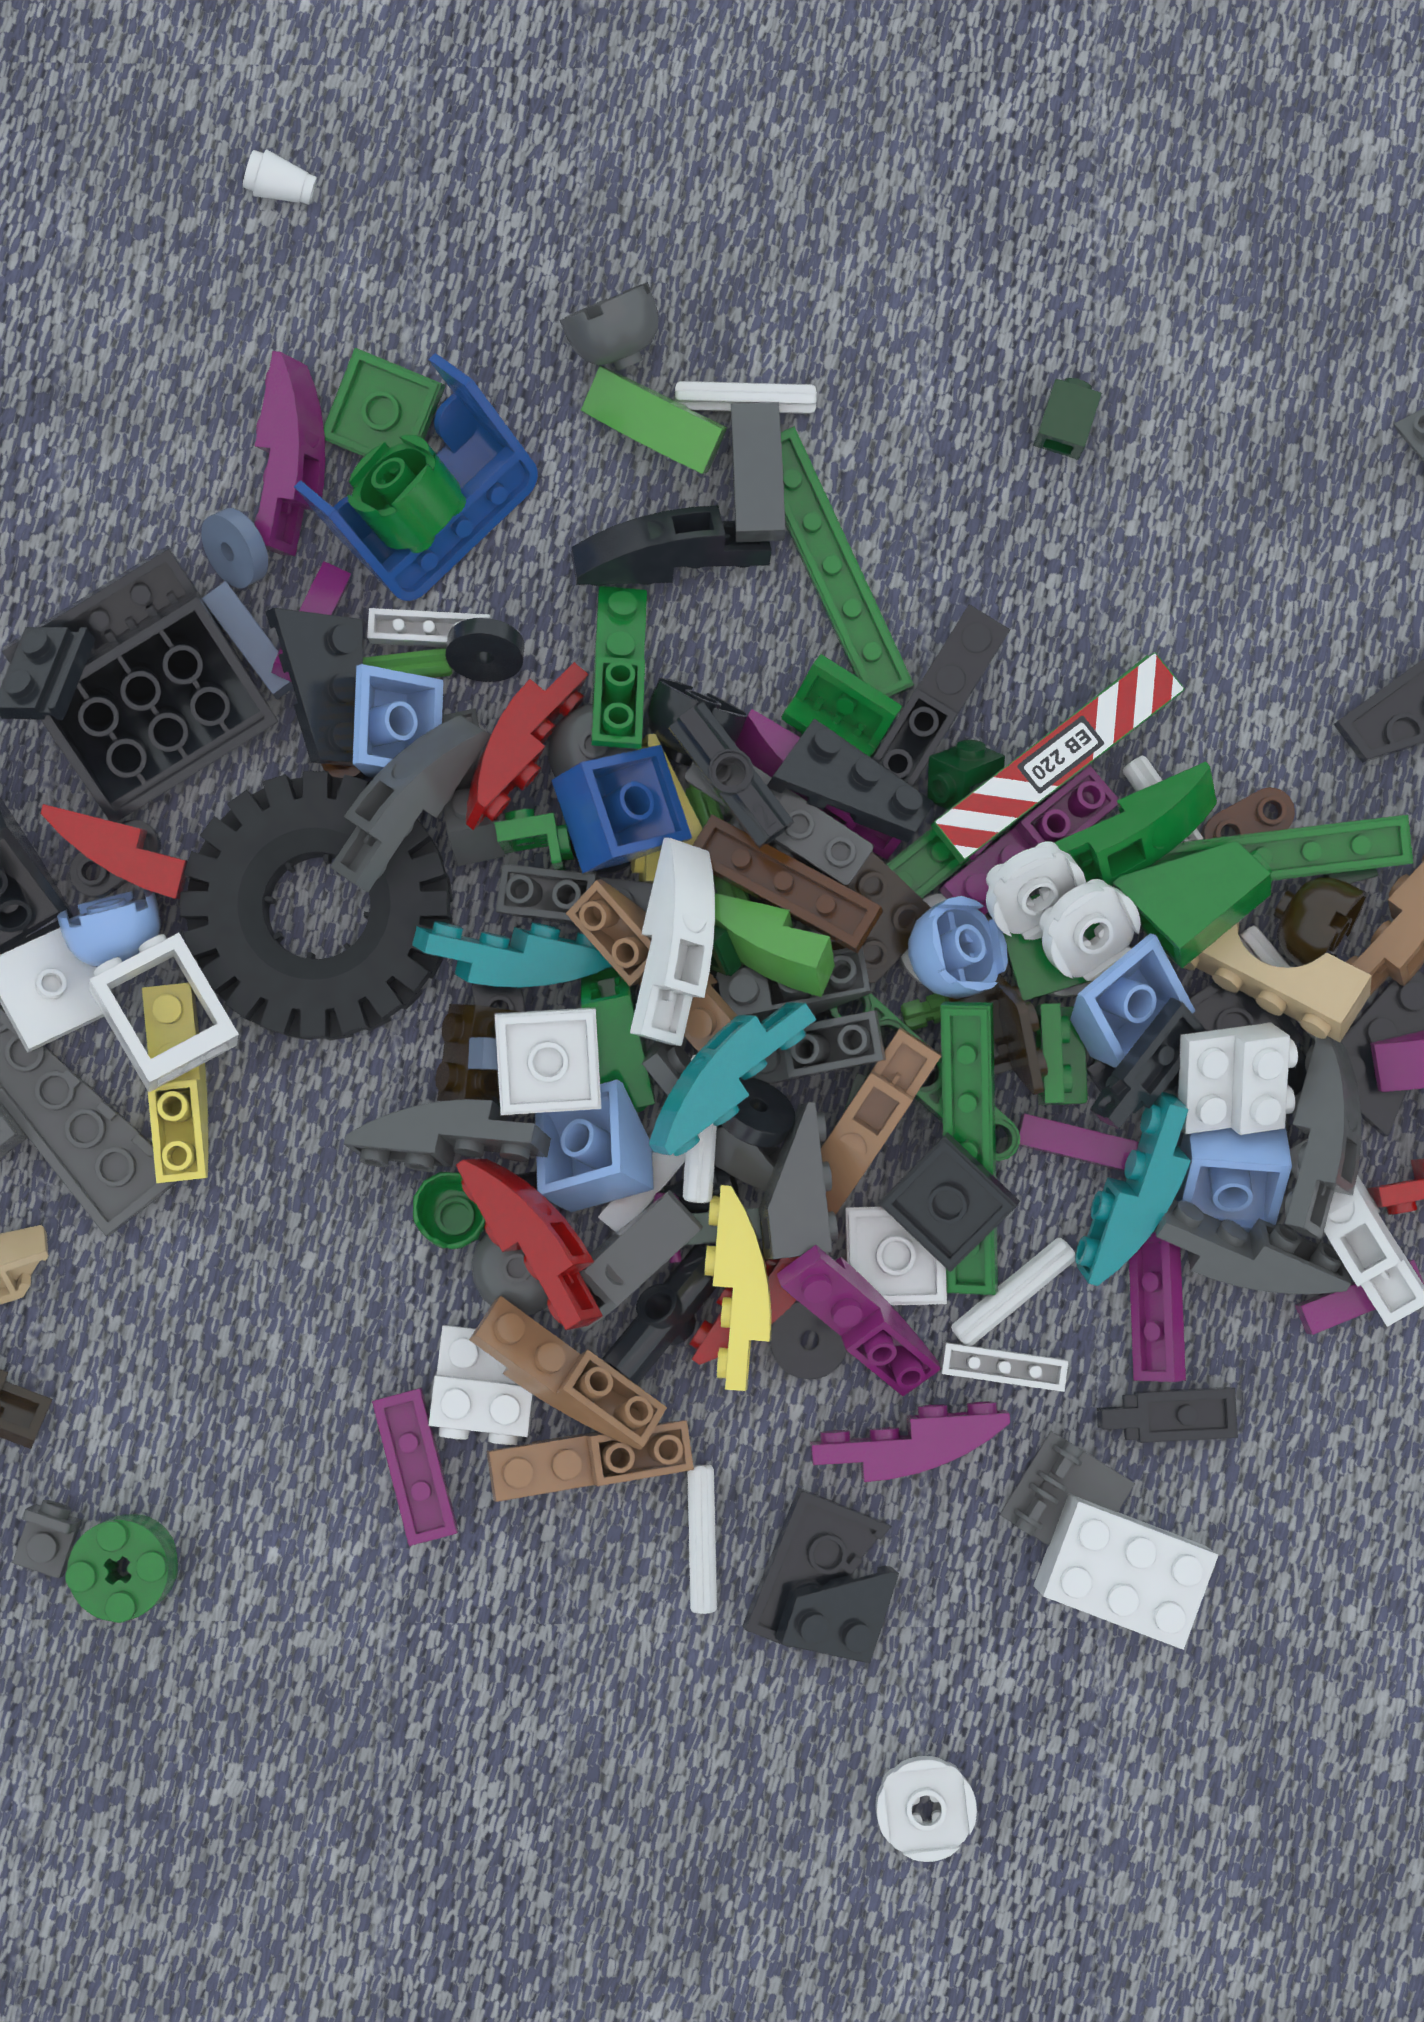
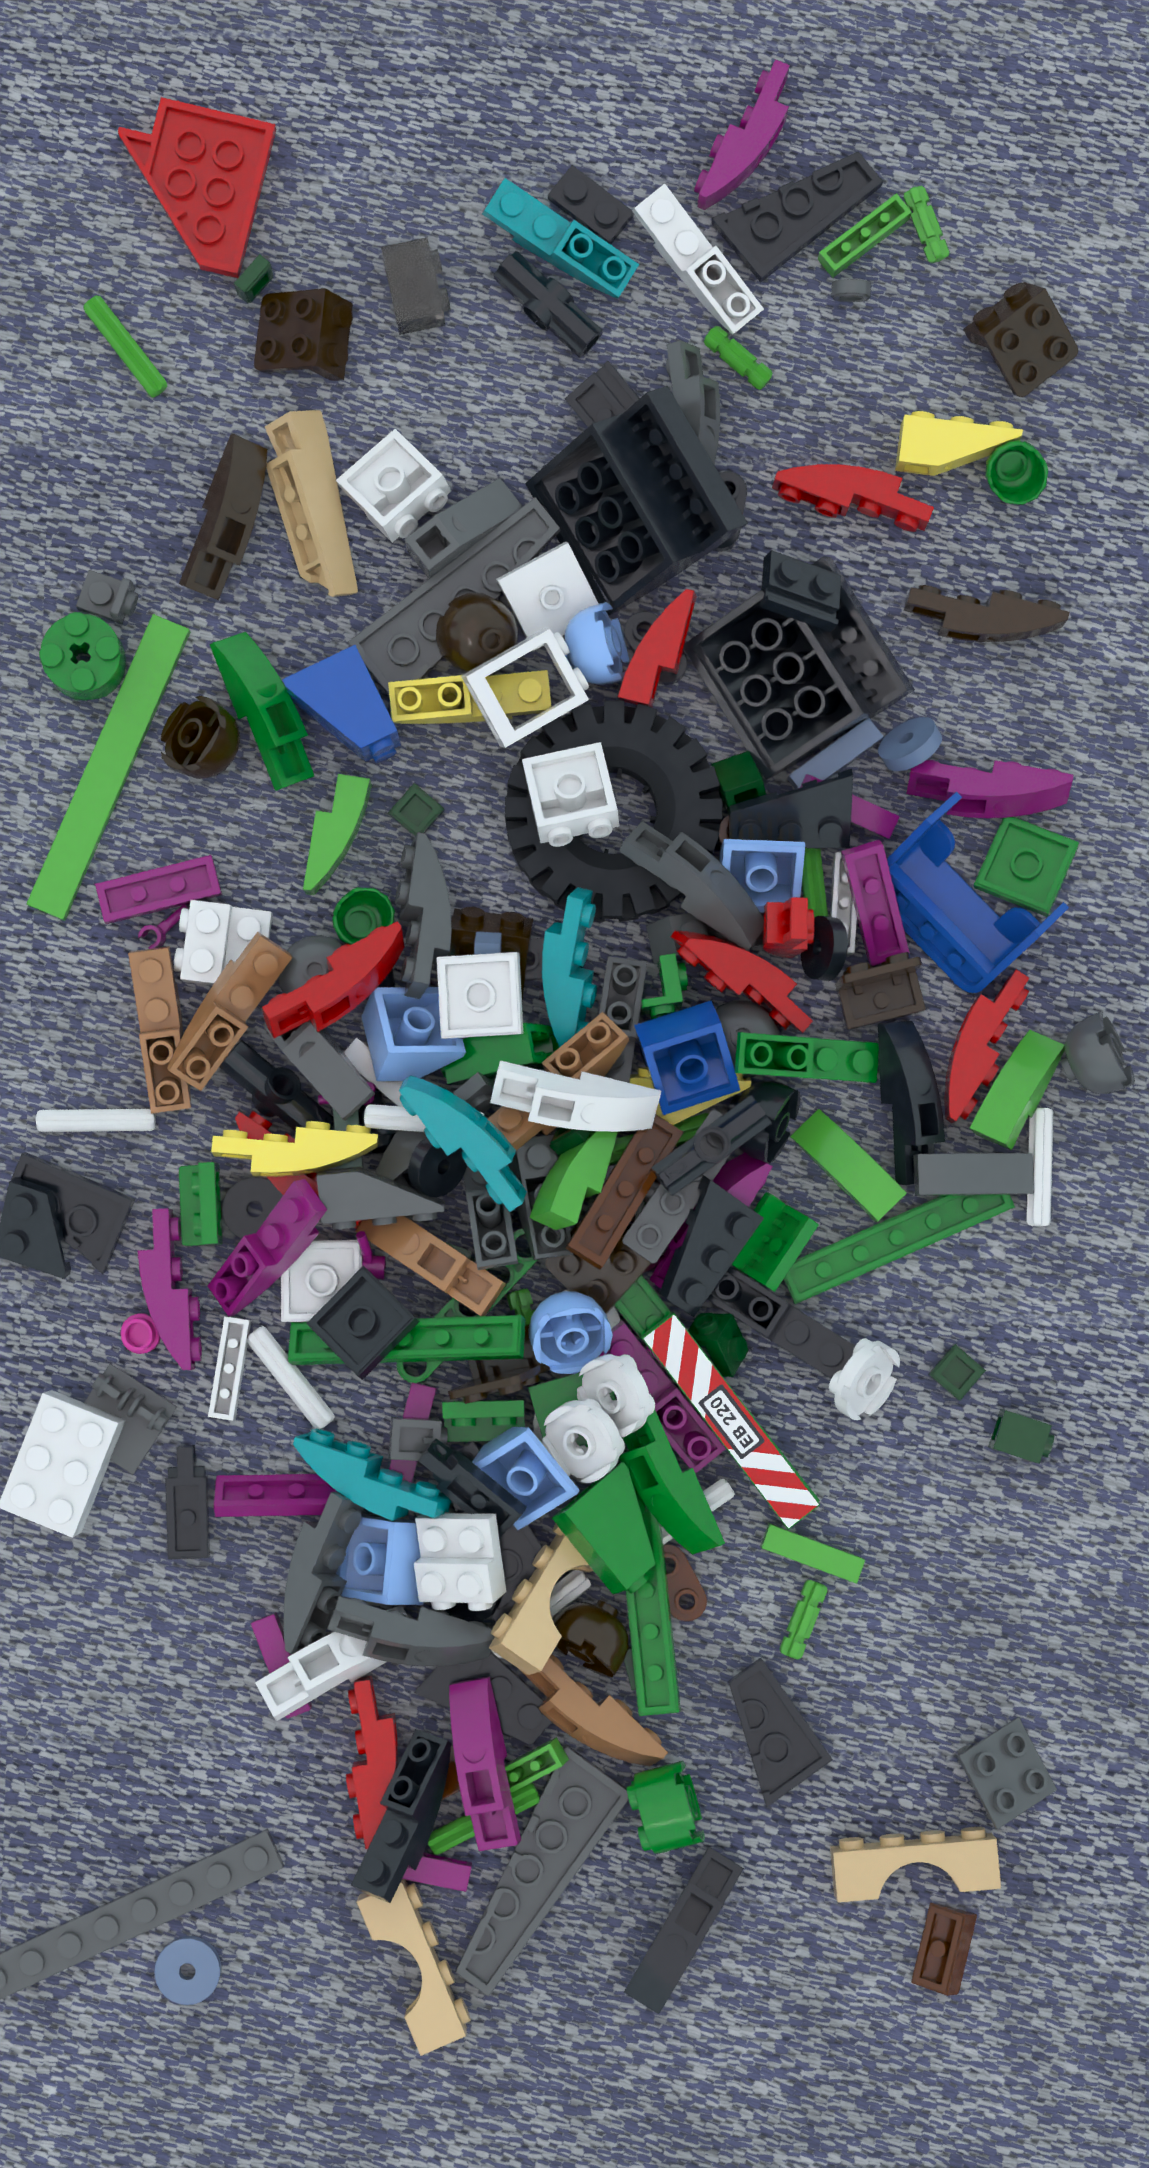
camera: 90 degrees right, 0 degrees up
green brick [347,434,466,553] -> none
none -> bright green tile [26,614,191,921]
none -> dark pink plate [121,1313,161,1354]
none -> magenta hand [138,905,188,949]
none -> dark brown cylinder [161,696,240,779]
none -> green bracket [179,1162,223,1246]
none -> green slope [209,632,315,791]
none -> blue slope [282,645,401,763]
none -> bright green slope [303,774,372,895]
none -> magenta hand [356,1231,386,1280]
none -> dark green tile [388,783,444,837]
none -> dark grey bracket [389,1417,448,1461]
none -> dark brown cylinder [436,593,518,672]
none -> white plate [522,742,620,847]
none -> dark green brick [711,751,766,814]
none -> bright green piece [760,1523,865,1584]
none -> red slope [763,897,814,958]
none -> bright green axle [779,1579,827,1659]
none -> bright green slope [790,1109,907,1222]
none -> white plate [829,1338,900,1420]
none -> dark brown bracket [835,952,926,1030]
none -> magenta plate [841,840,910,966]
none -> dark brown slope [903,585,1070,642]
none -> dark green tile [928,1344,986,1401]
none -> red slope [944,969,1029,1123]

